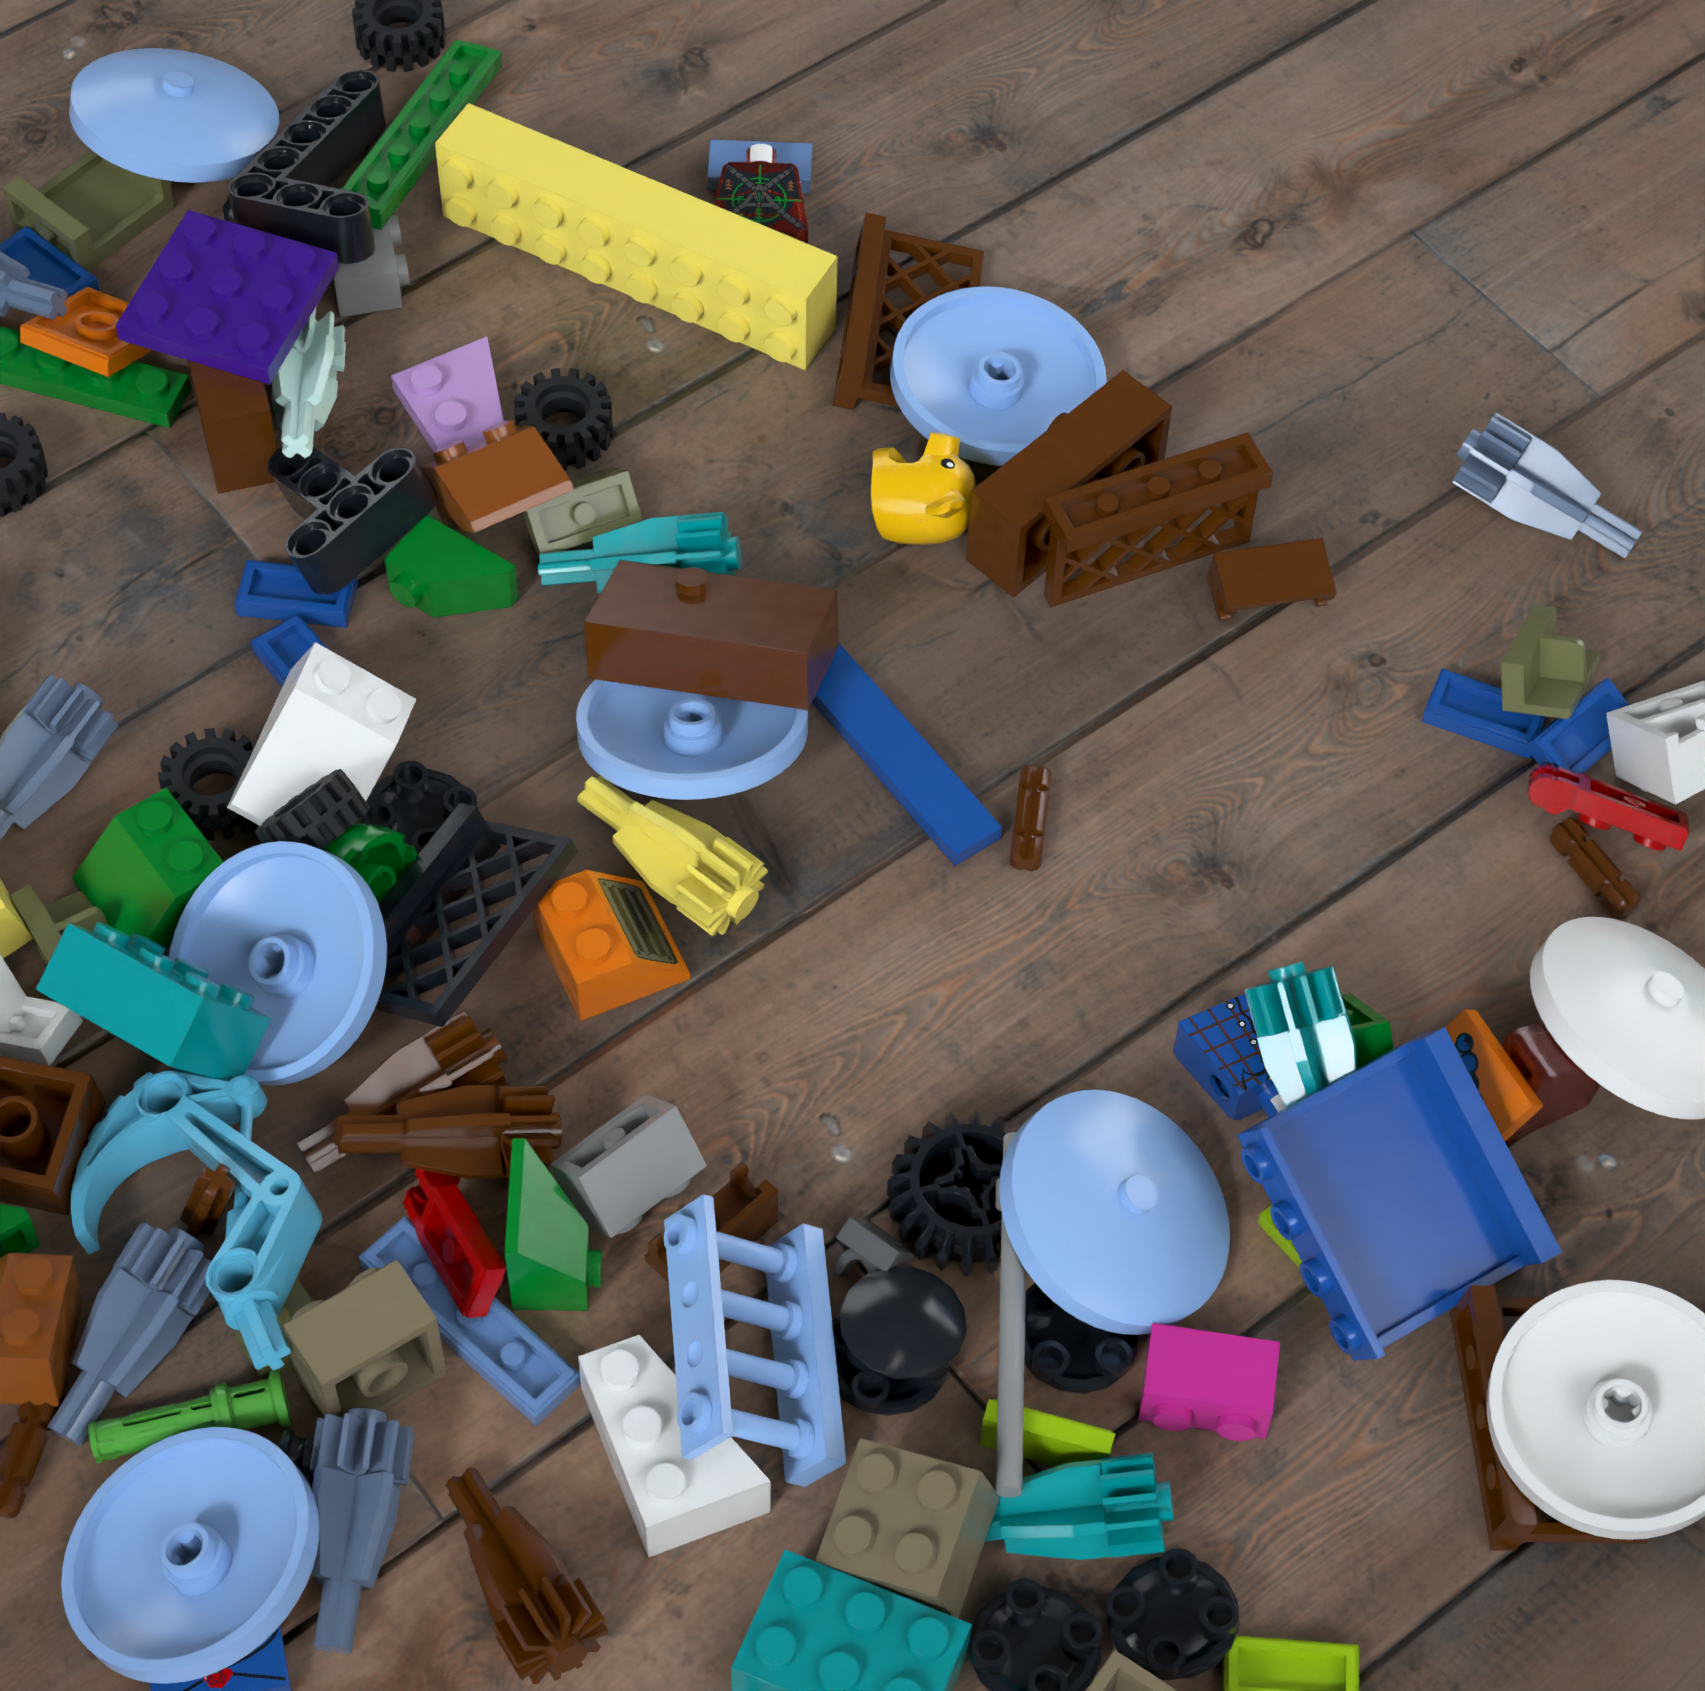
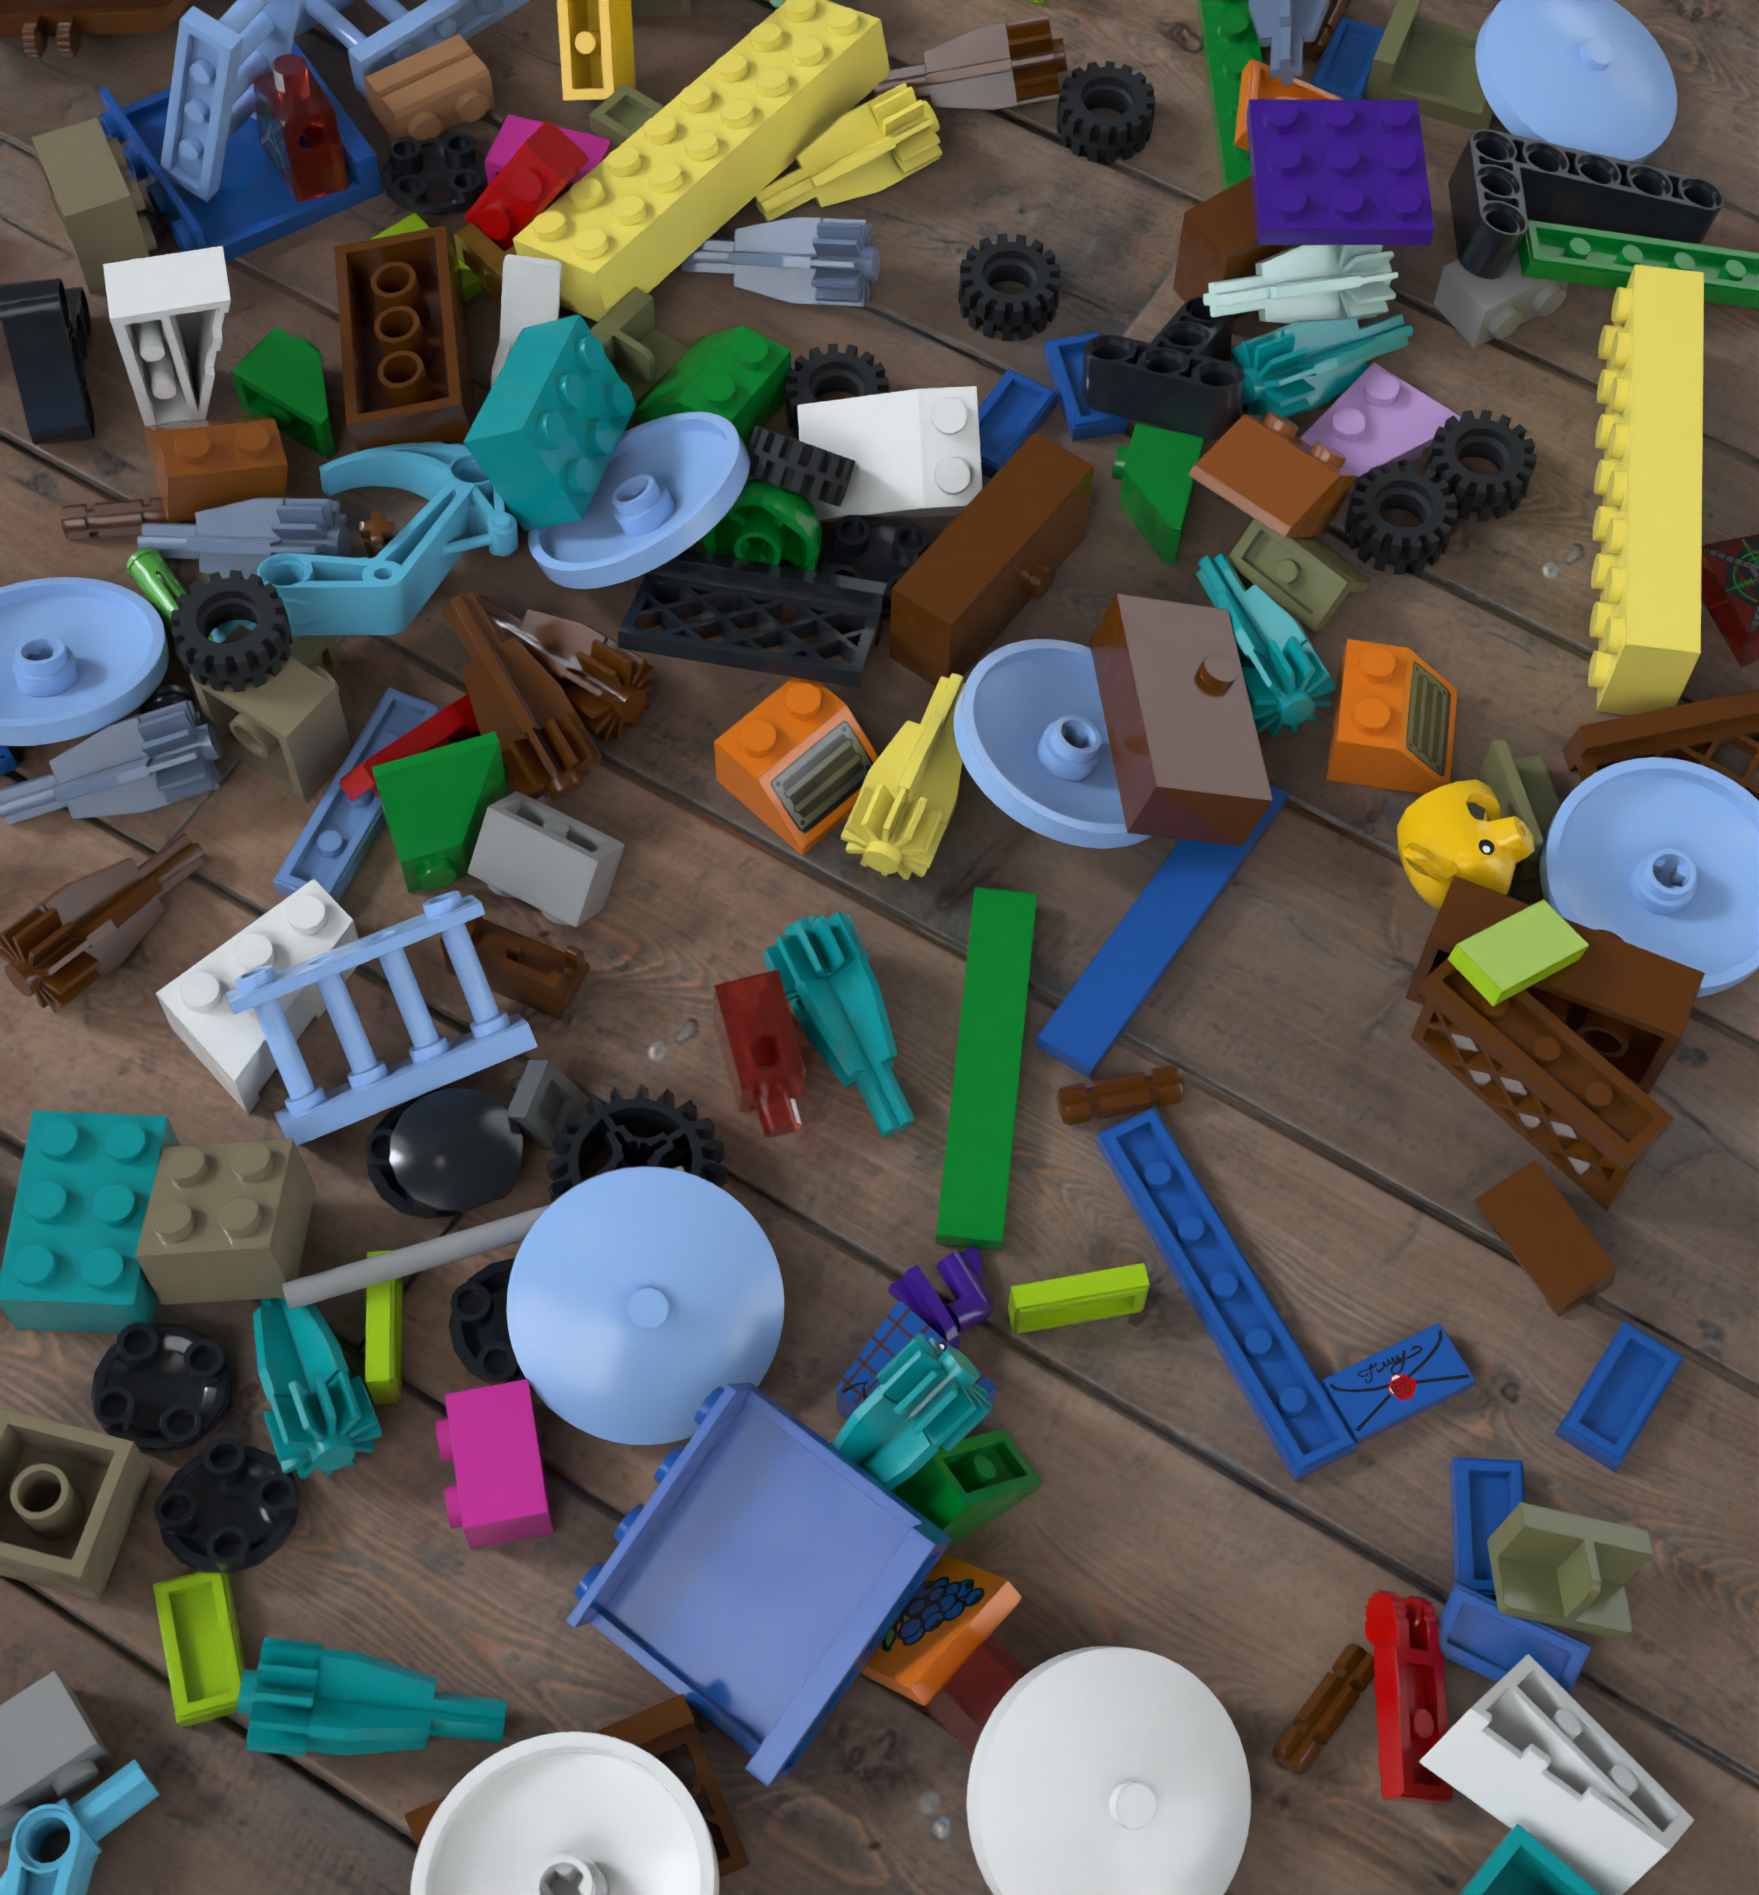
camera: 70 degrees right, 5 degrees up
none -> black tyre [171,570,293,692]
none -> teal piece [236,1637,507,1757]
none -> clear red torso [713,969,806,1138]
none -> teal piece [763,912,916,1138]
none -> dark purple piece [887,1246,993,1349]
none -> reddish brown brick [889,432,1094,686]
none -> green tile [935,887,1037,1251]
none -> black tyre [958,233,1061,341]
none -> lime tile [1007,1263,1150,1334]
none -> blue tile [1096,1107,1358,1482]
none -> teal piece [1227,313,1413,418]
none -> blue tile [1321,1323,1475,1444]
none -> orange slope [1325,639,1458,794]
none -> black tyre [1424,410,1537,522]
none -> lime tile [1448,899,1589,1006]
none -> olive panel [1478,739,1561,881]
none -> blue tile [1554,1320,1685,1472]

